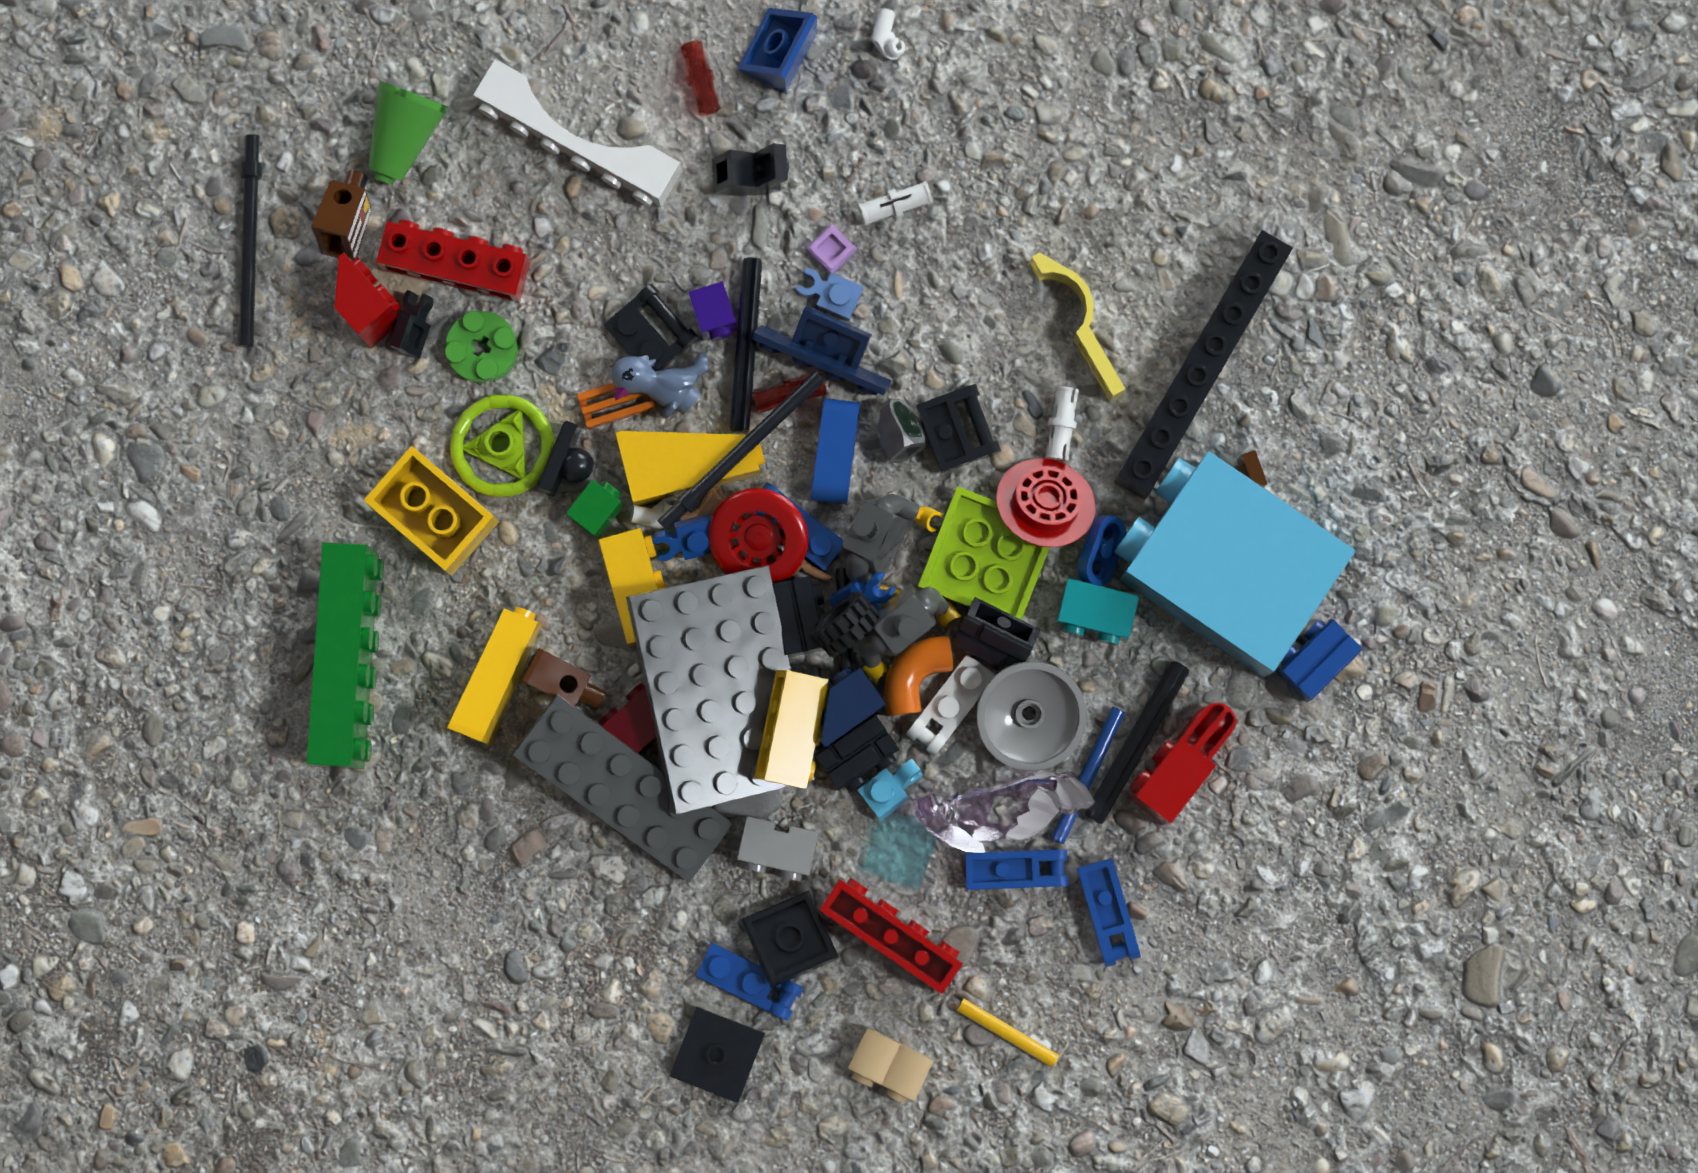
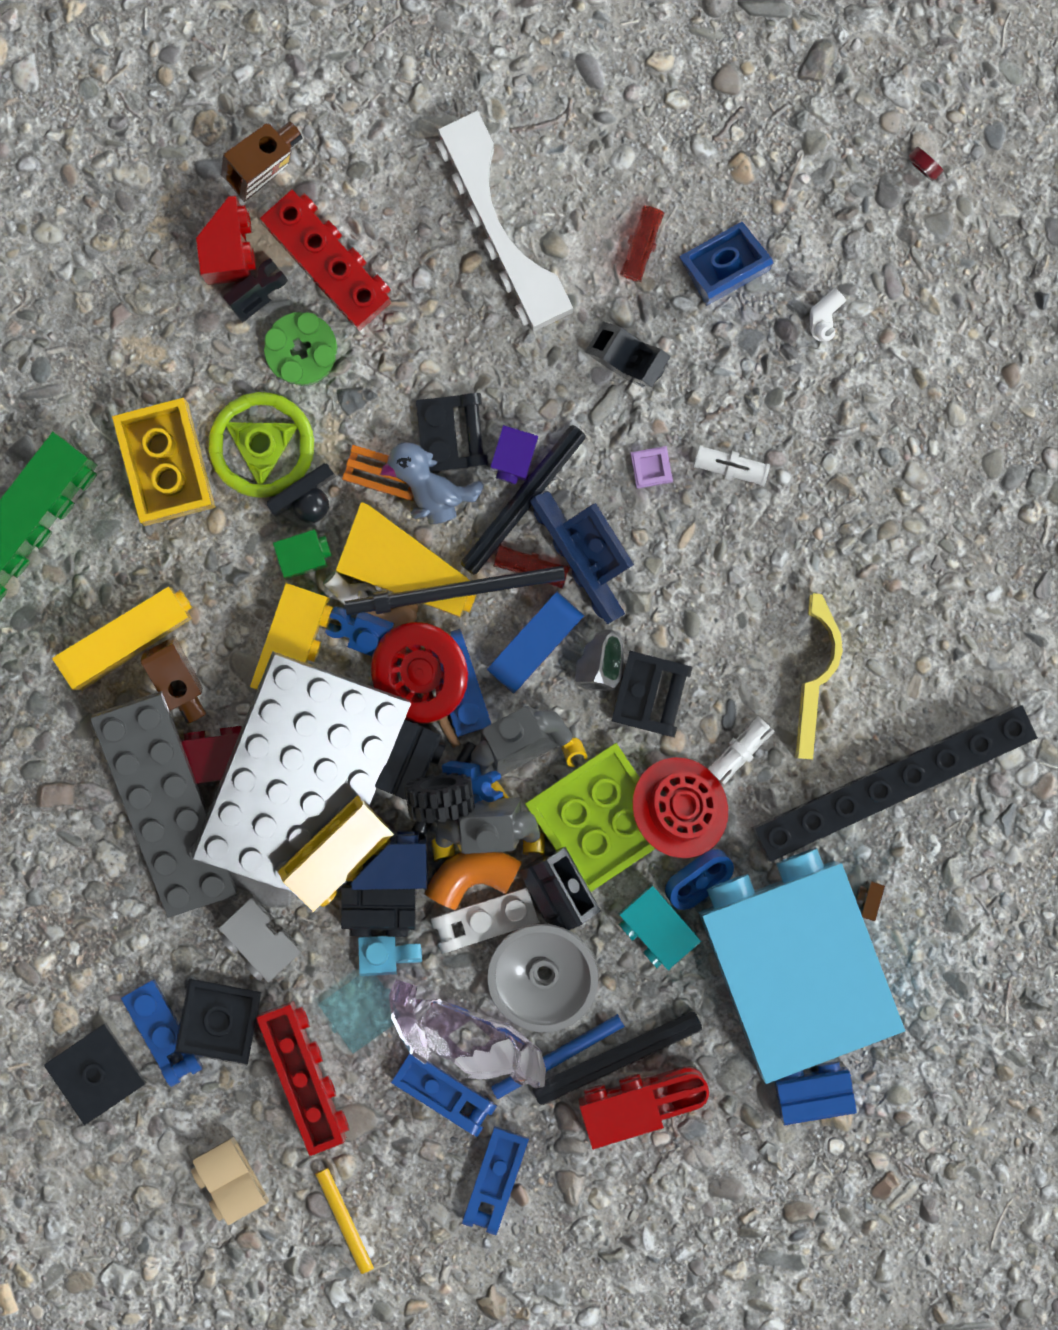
camera: 30 degrees right, 5 degrees up
black bar [239,134,262,347] -> none
bright green cone [368,80,448,185] -> none
medium blue plate [796,268,864,321] -> none

